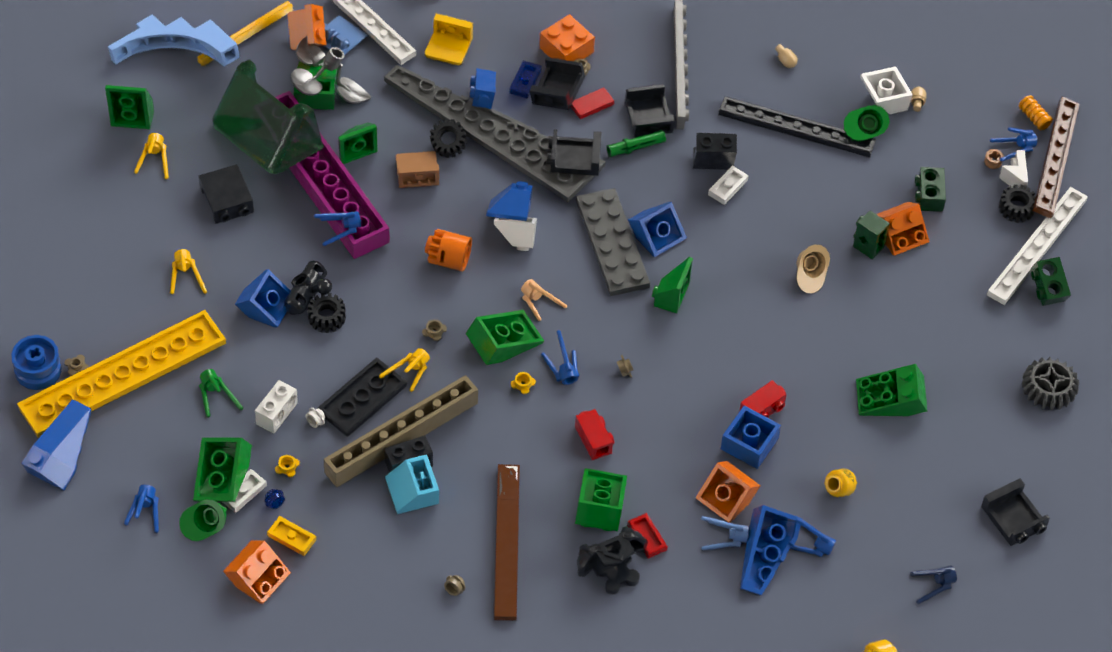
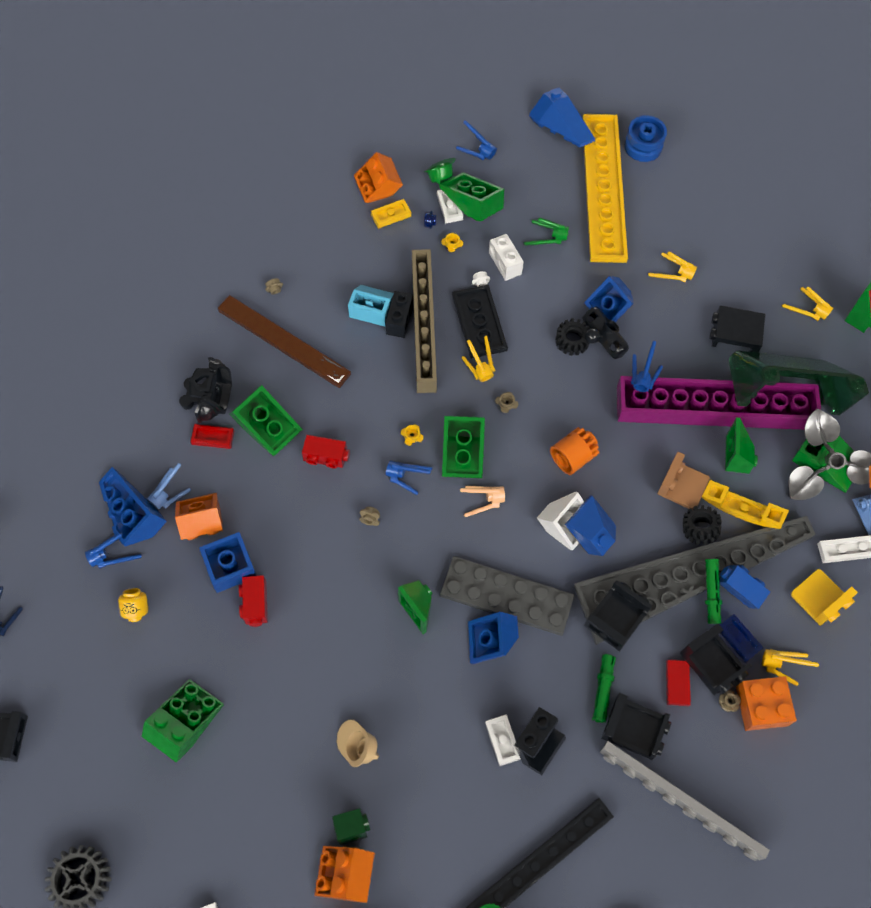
camera: 125 degrees right, 10 degrees up
dark tan plate [64,355,89,376] -> none
none -> yellow slope [702,480,789,529]
none -> green pin [705,559,722,624]
none -> yellow plant [762,649,819,686]

